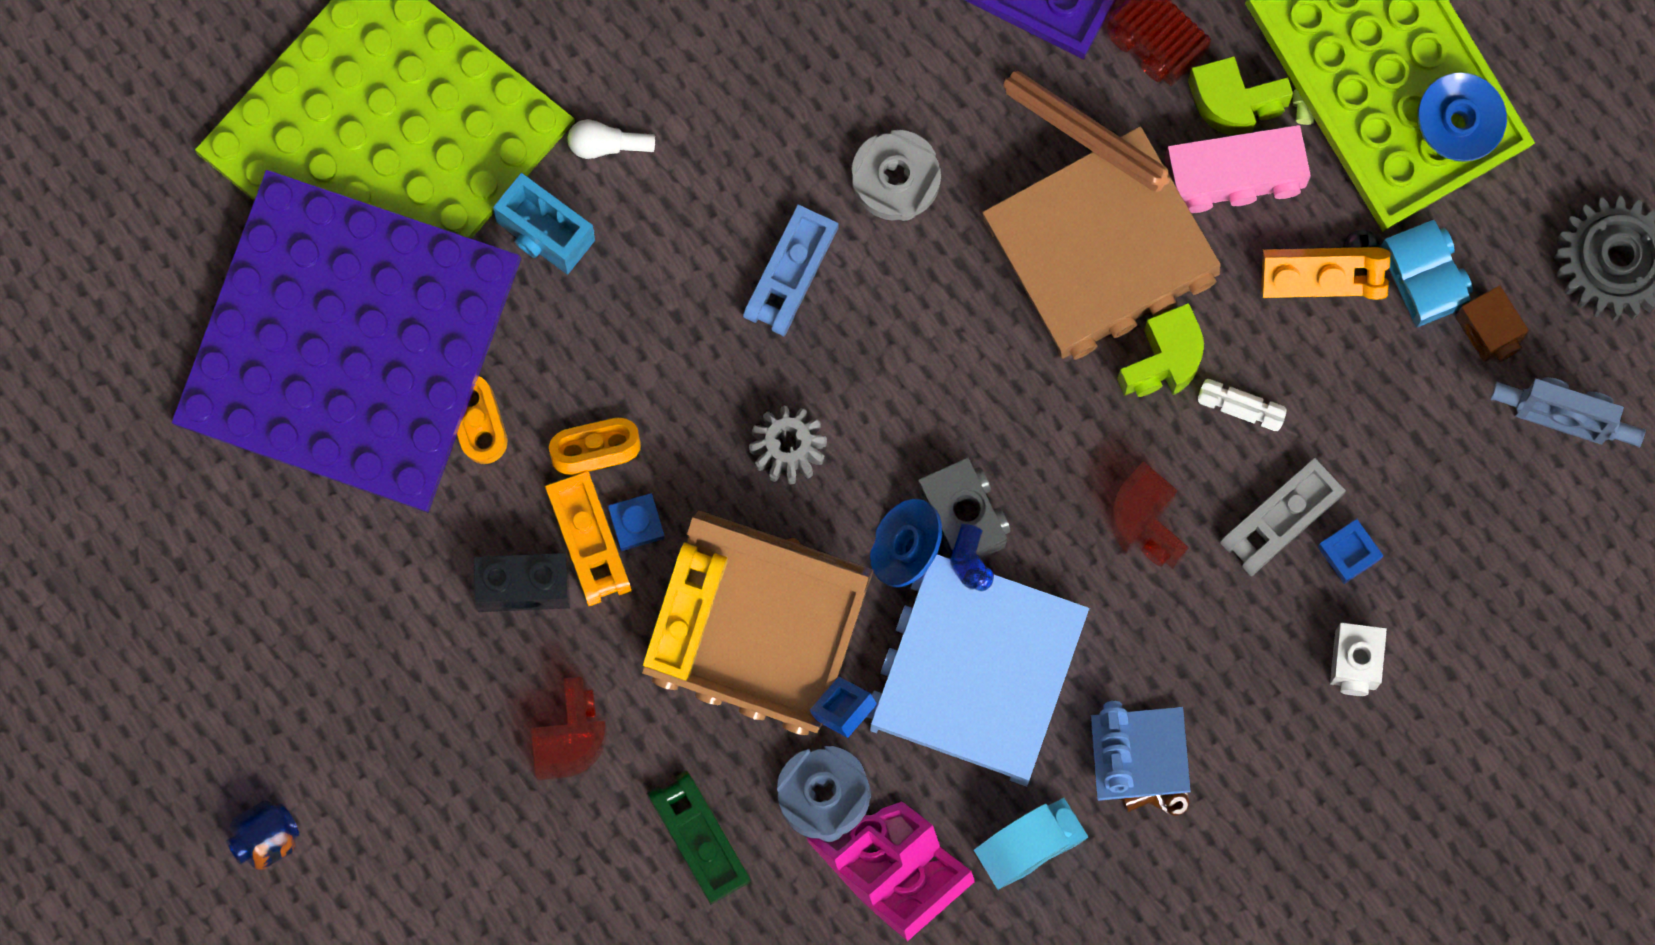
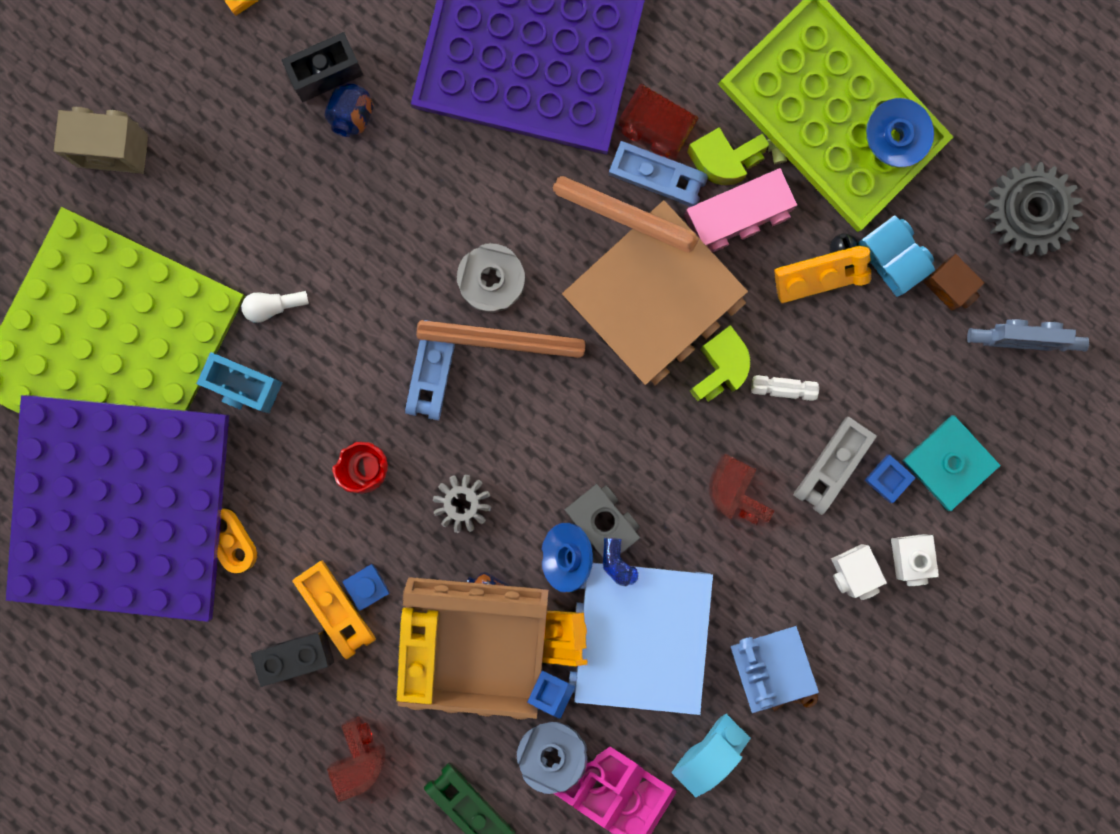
camera: 15 degrees left, 10 degrees up
light orange plate [549,418,641,475] -> none
none -> red hair [332,442,388,494]
none -> nougat axle [416,320,585,358]
none -> light orange plate [542,611,588,666]
none -> medium blue plate [608,141,708,207]
none -> white brick [831,544,887,600]
none -> teal plate [902,415,1001,511]

